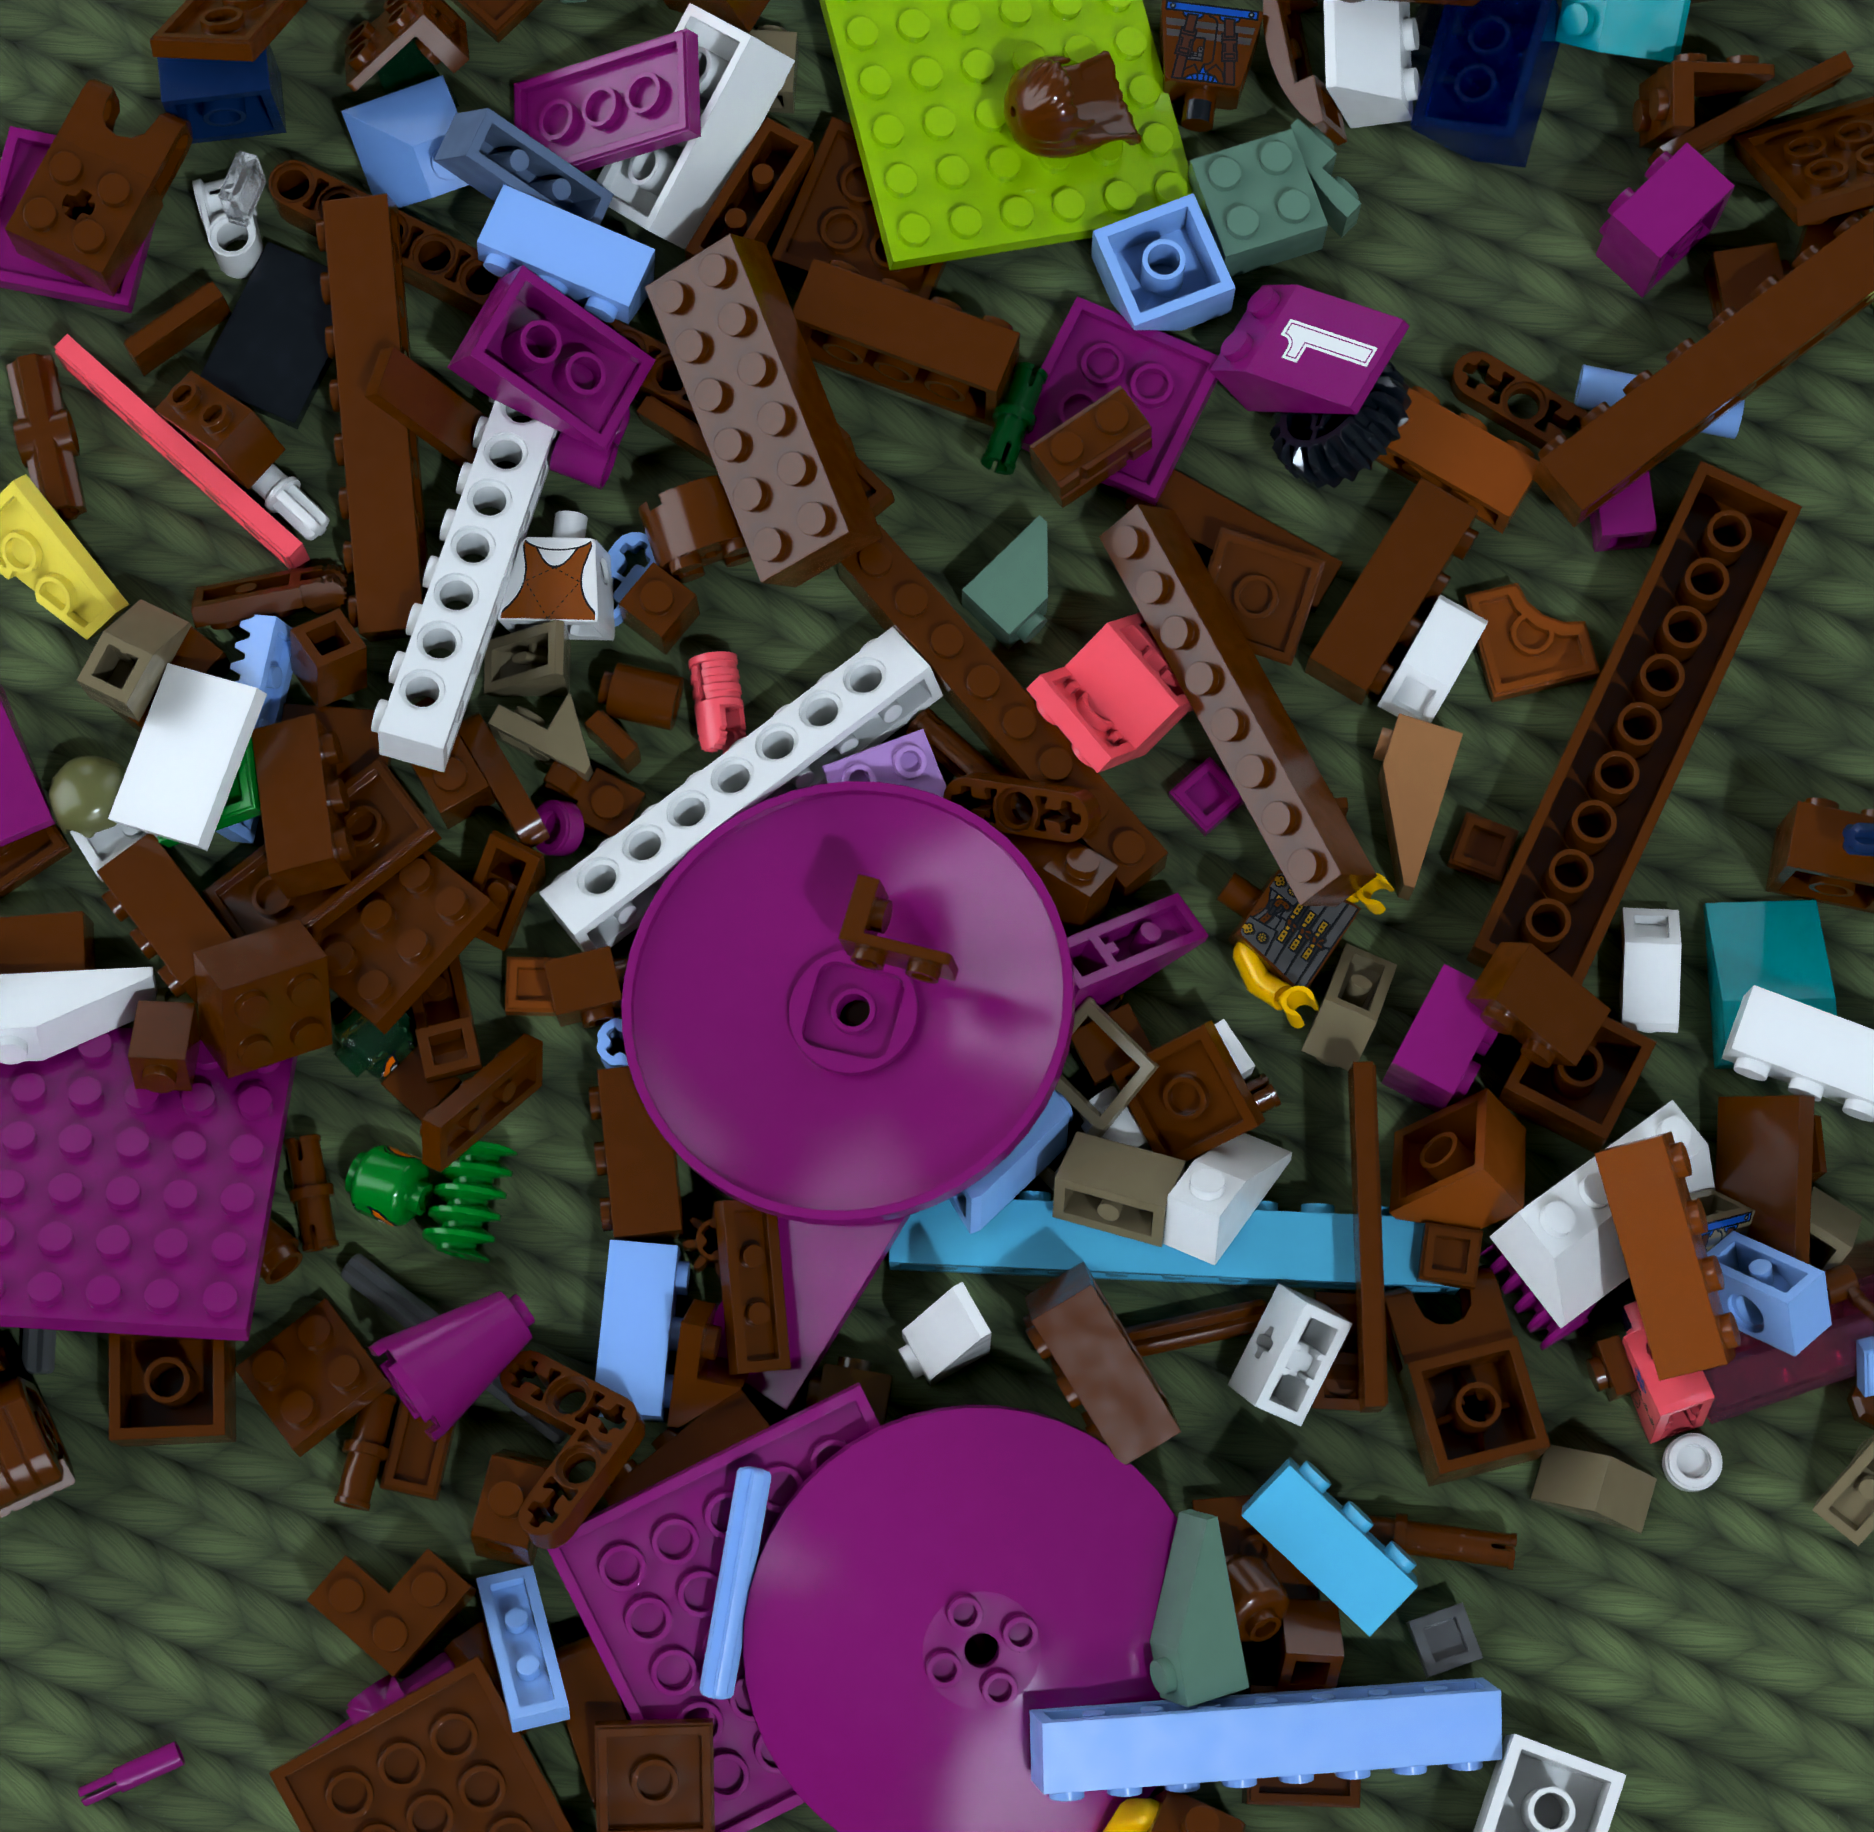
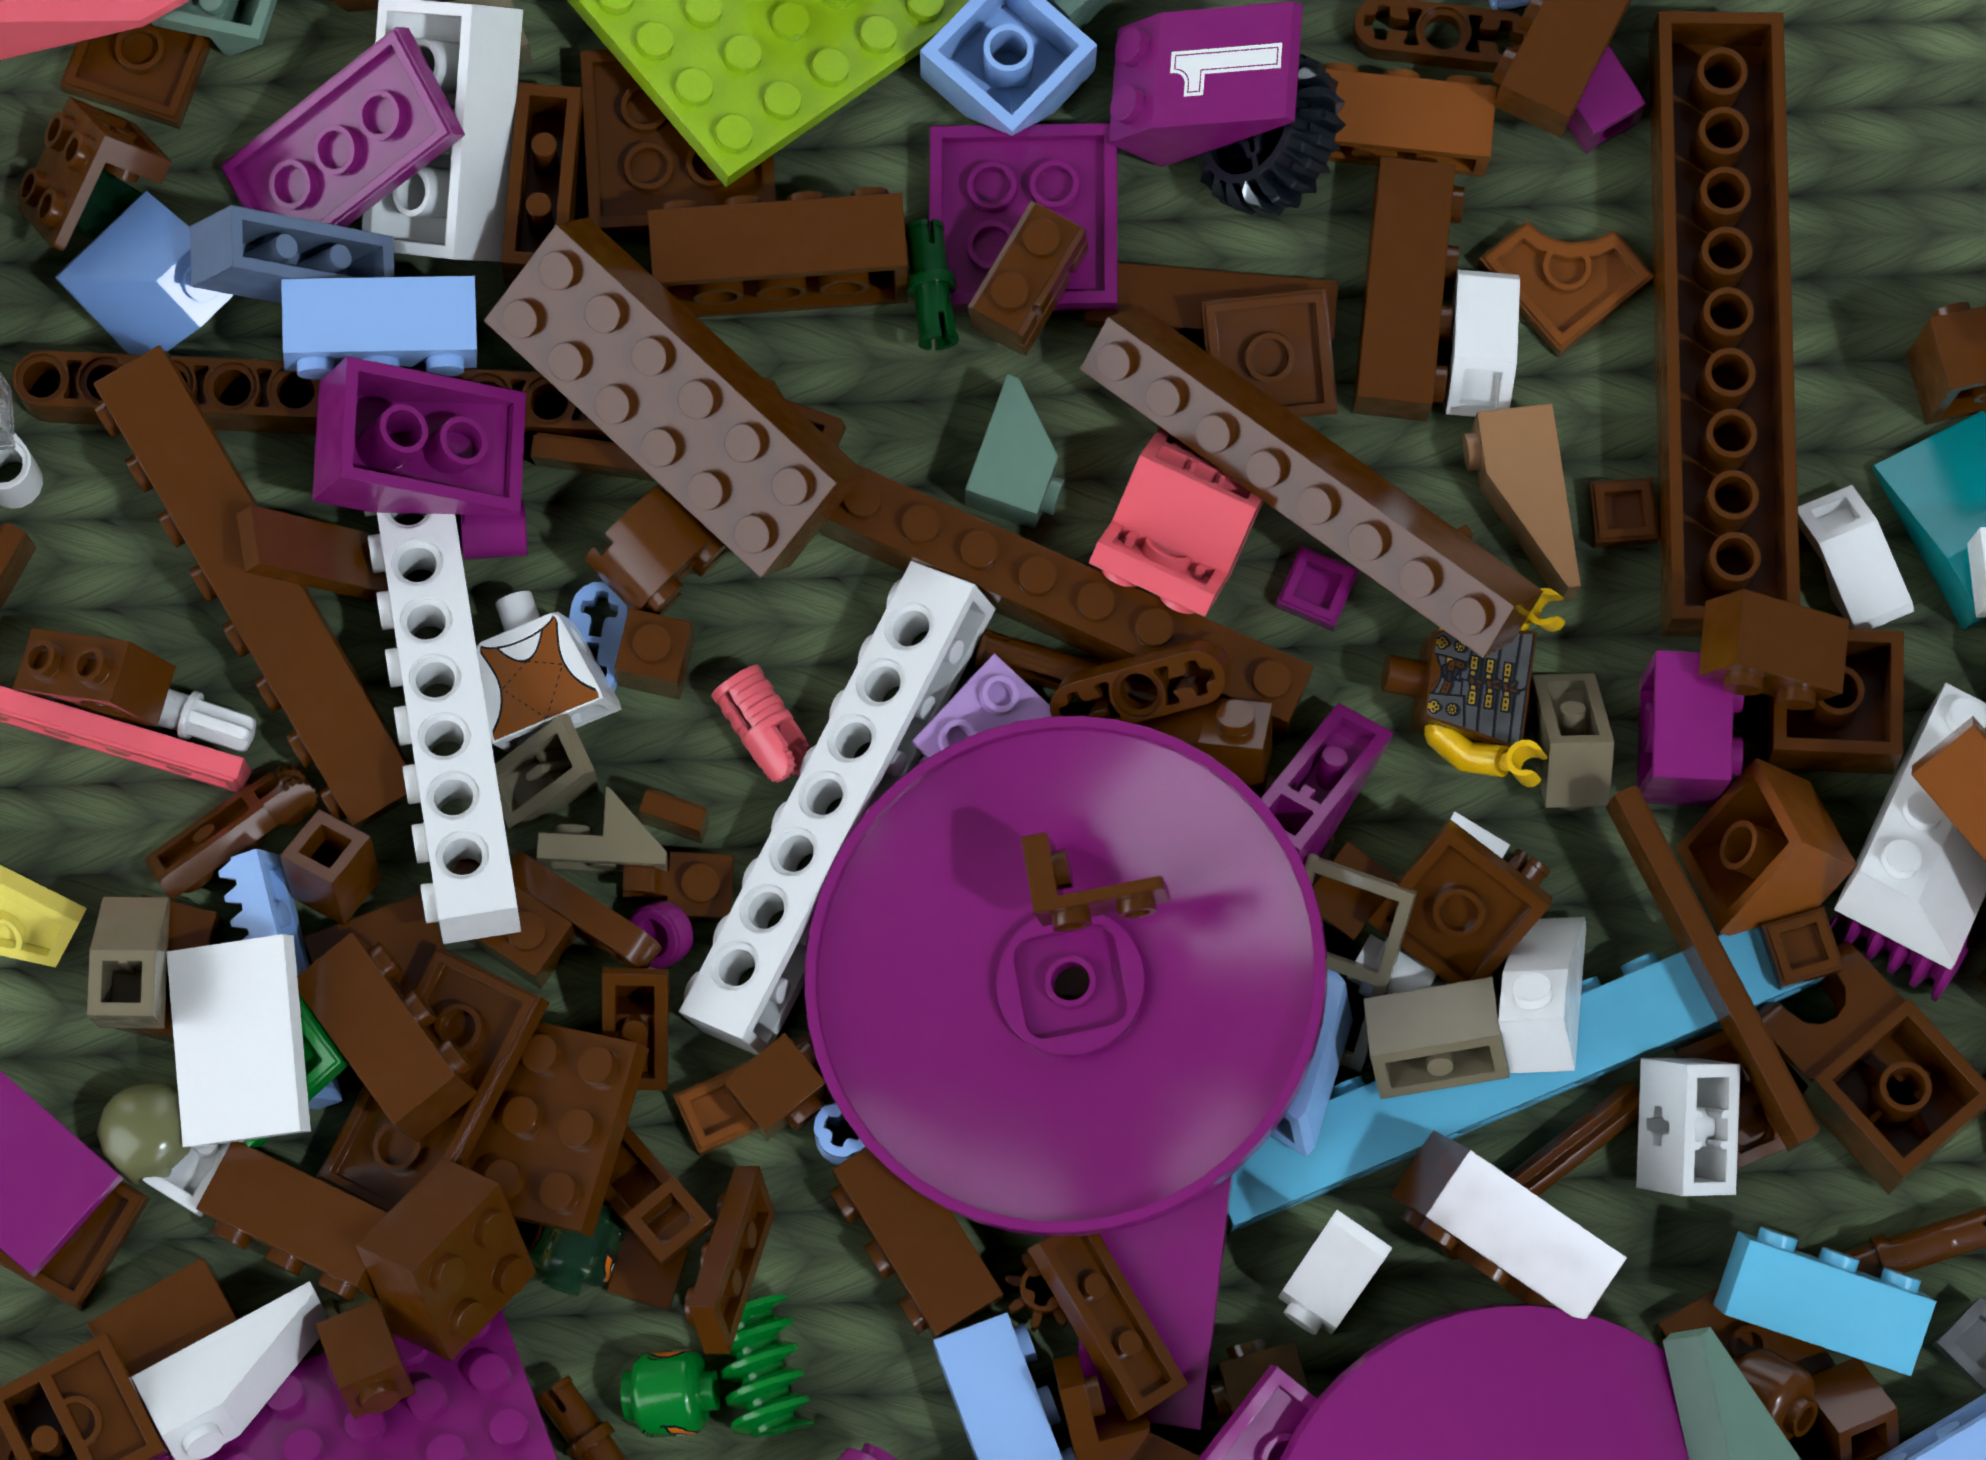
camera: 30 degrees left, 0 degrees up
black tile [200,242,333,429] -> none
reddish brown brick [598,662,684,731] -> none

